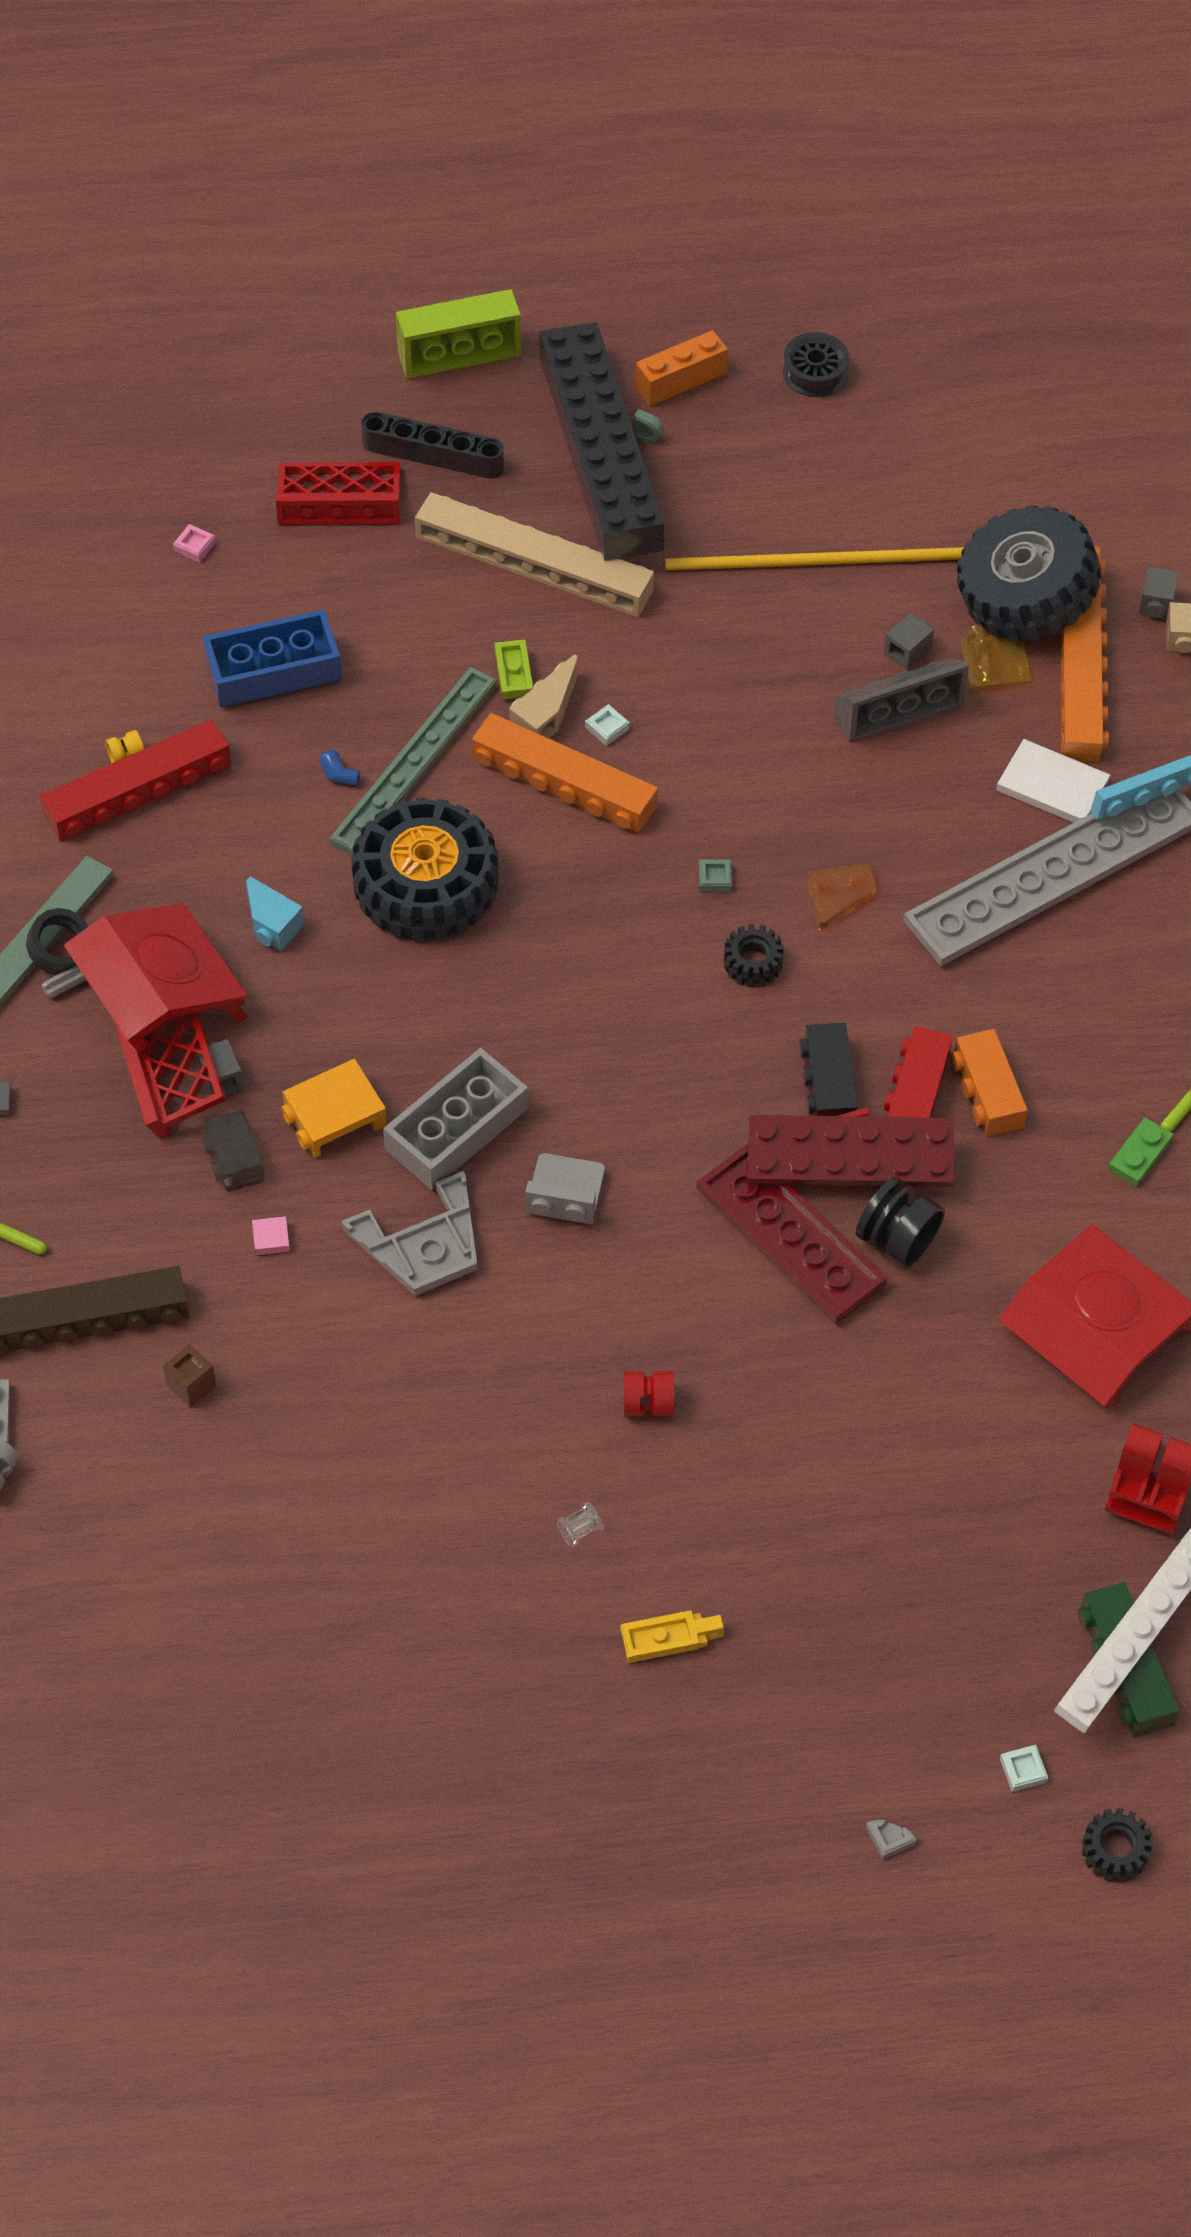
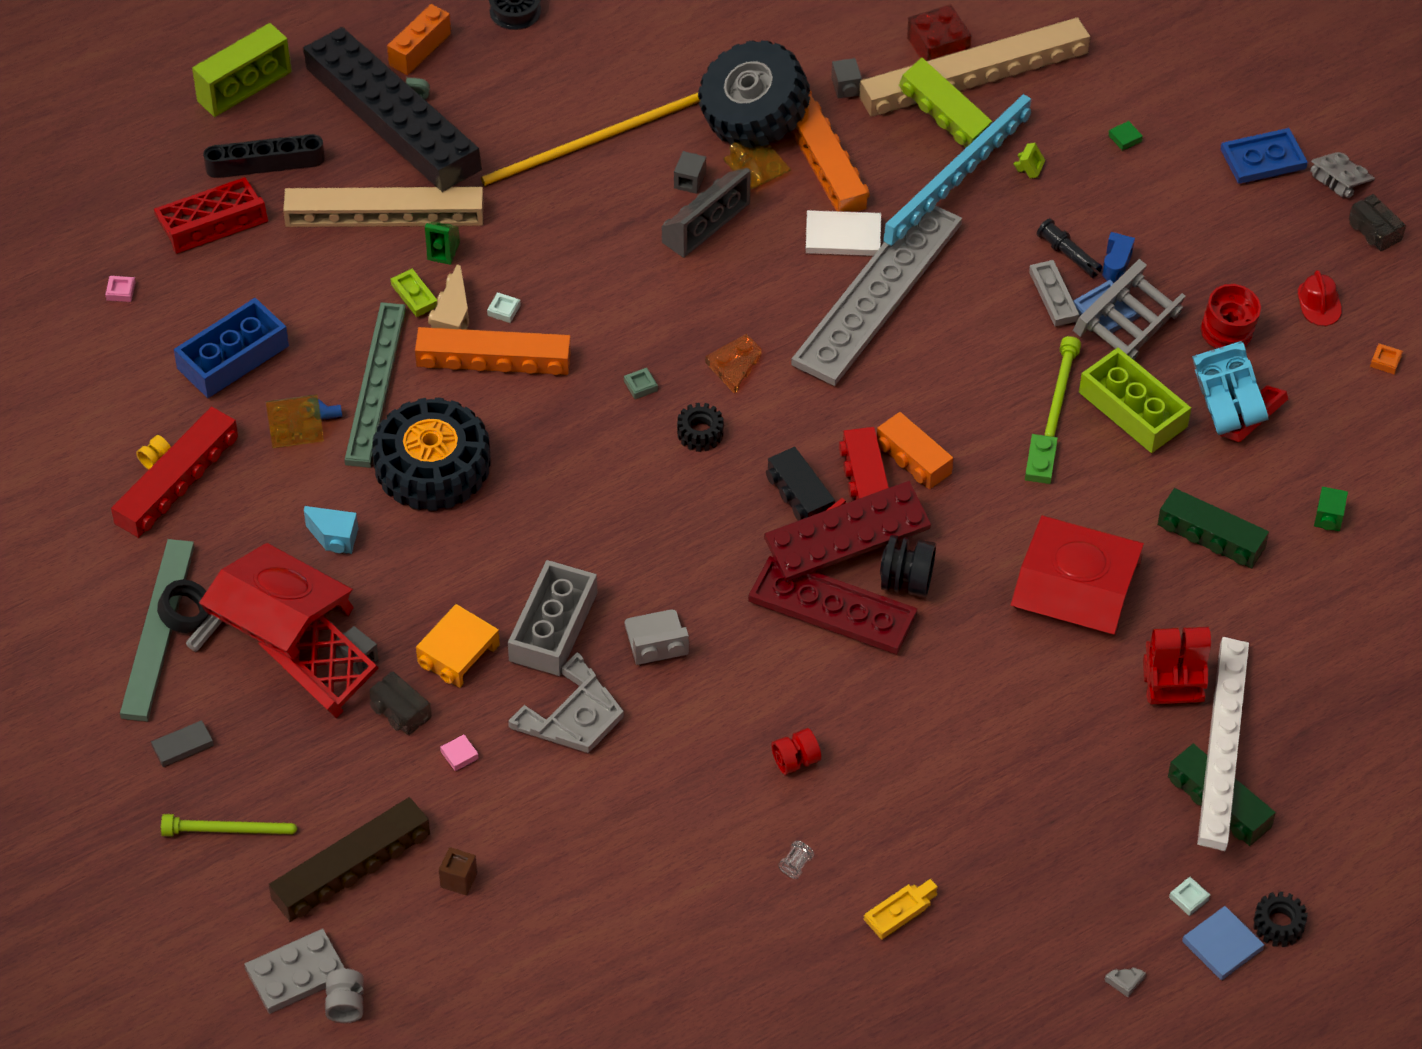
camera: 25 degrees left, 5 degrees down
none -> clear yellow hinge [266,394,324,448]
none -> green slope [425,222,460,265]
none -> medium blue tile [1182,906,1264,981]

